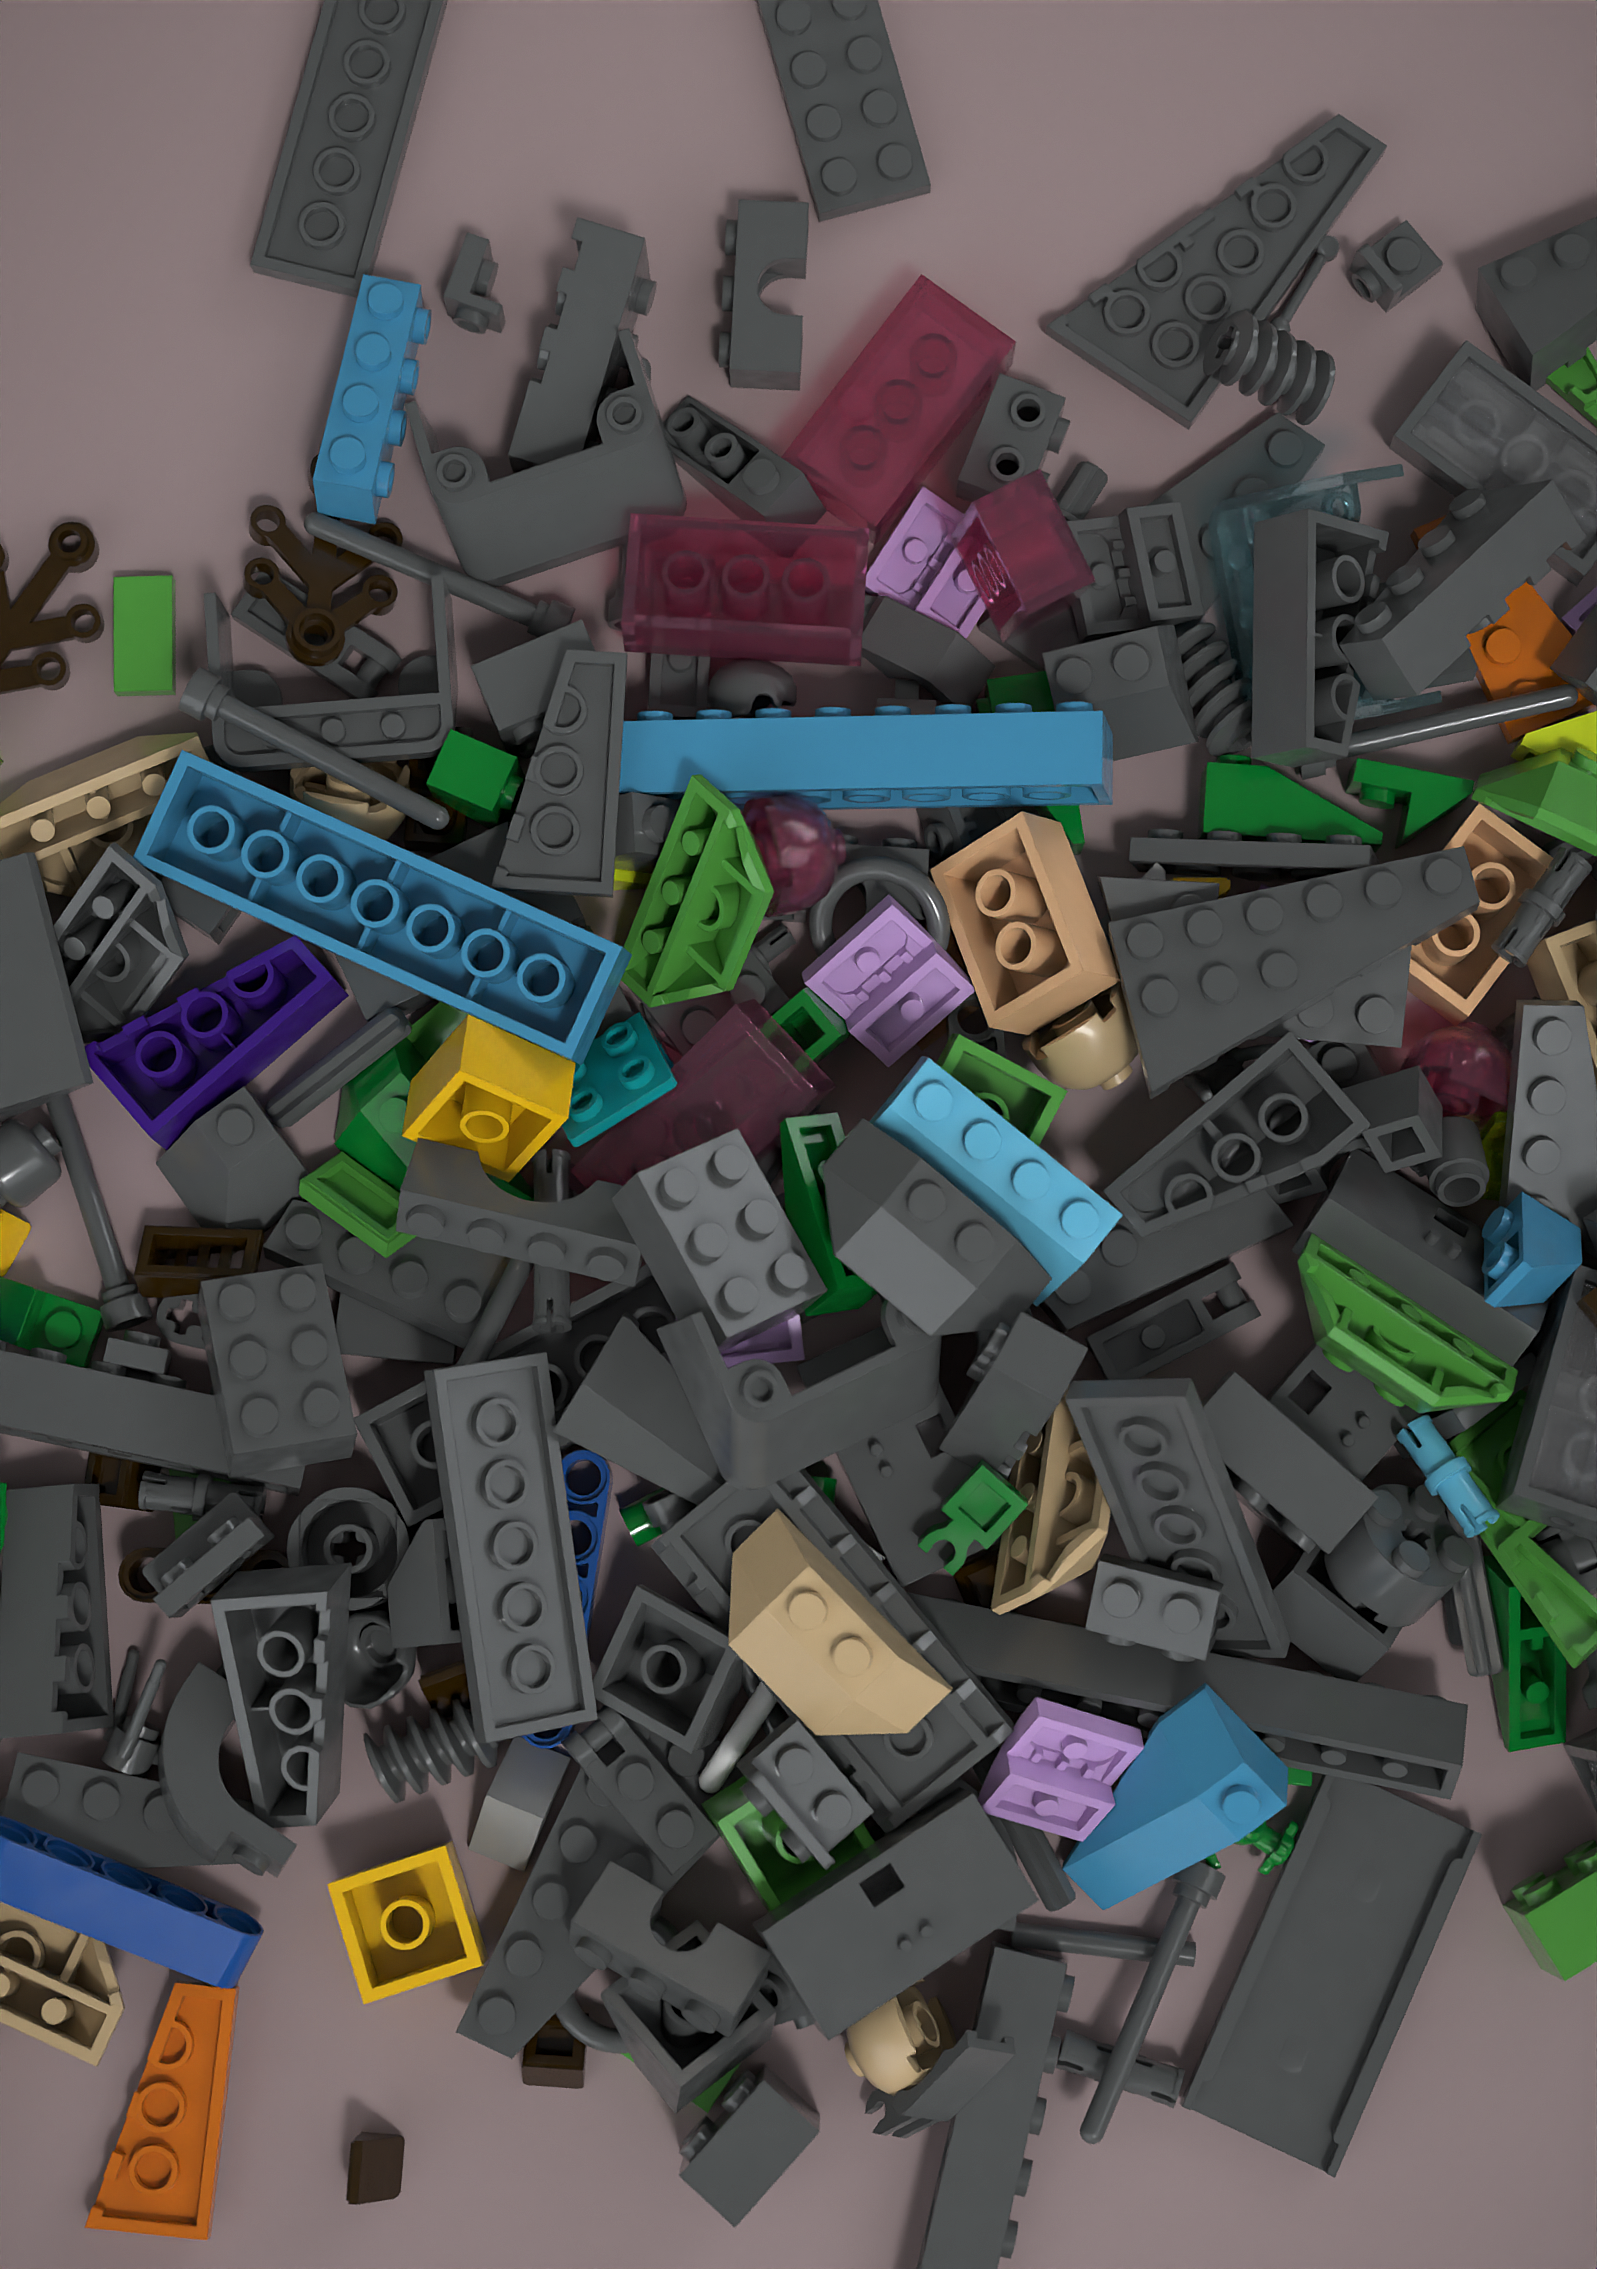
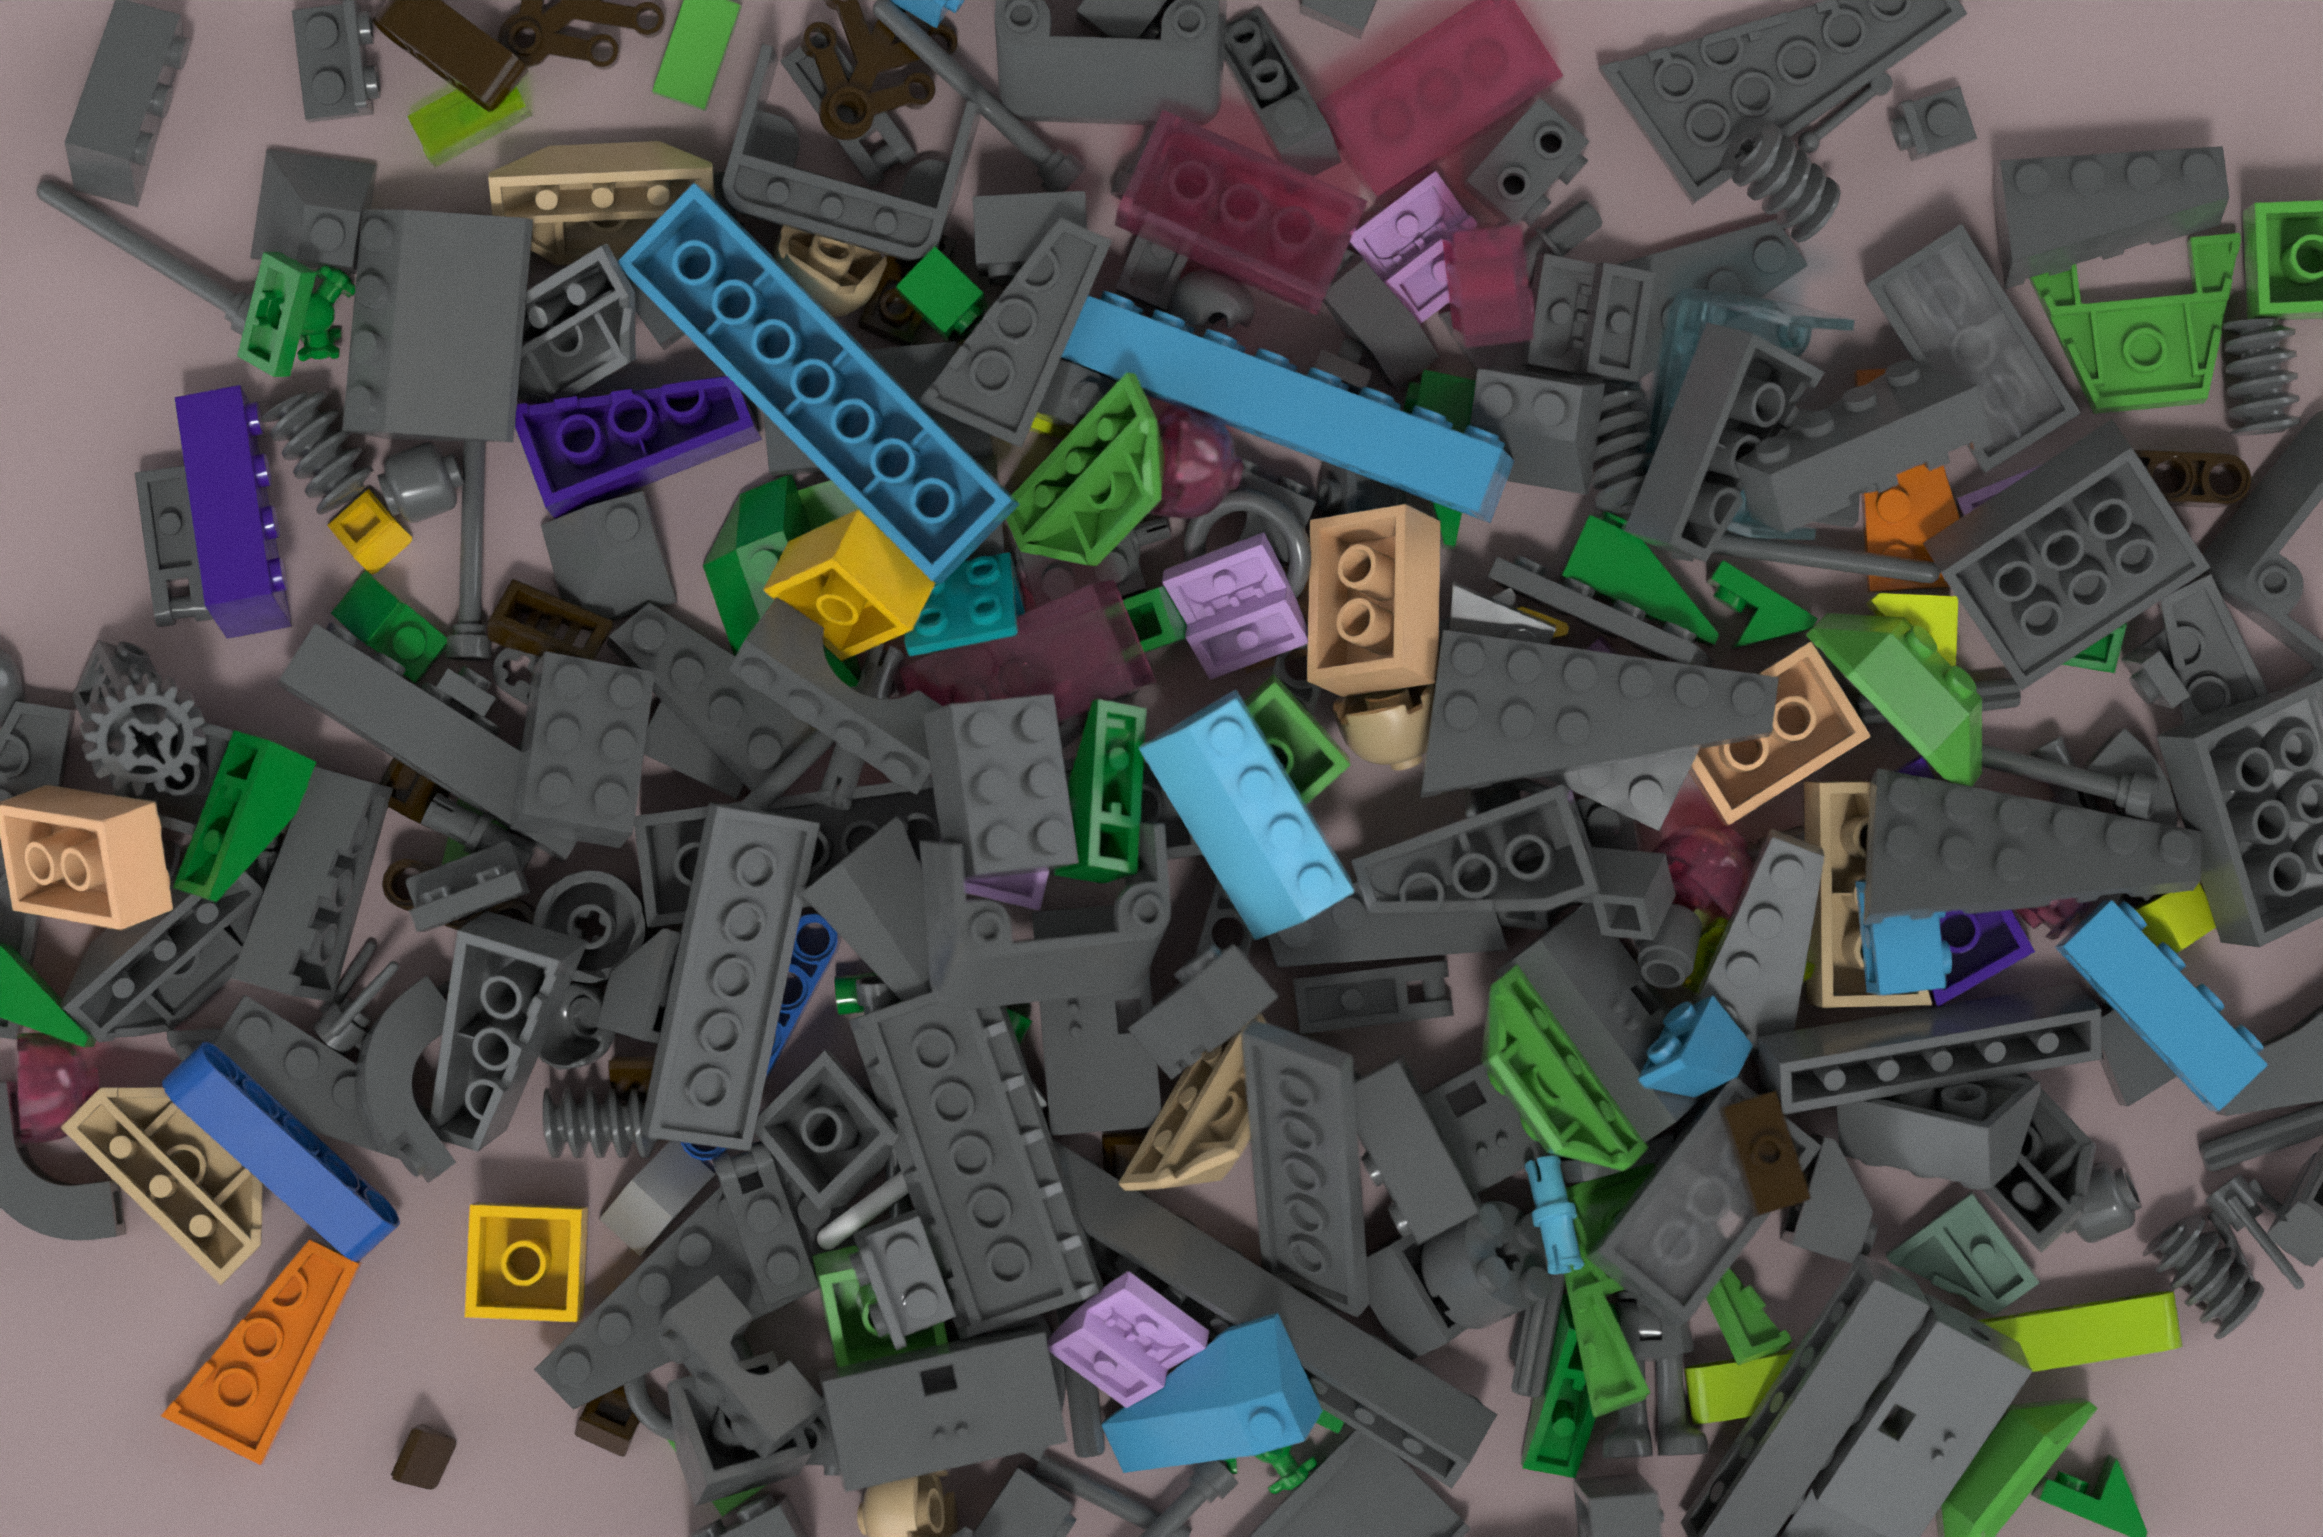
camera: 20 degrees right, 5 degrees up
dark grey piece [179,667,449,830] -> none
dark grey axle [265,1007,412,1129] -> none
bright green tile [299,1151,416,1258] -> none
tan wedge [728,1509,953,1735] -> none
dark grey wedge [822,1118,1052,1336] -> none
green plate [917,1459,1028,1576] -> none
dark grey bracket [1085,1553,1224,1662] -> none
dark grey pin [1491,847,1592,968] -> none

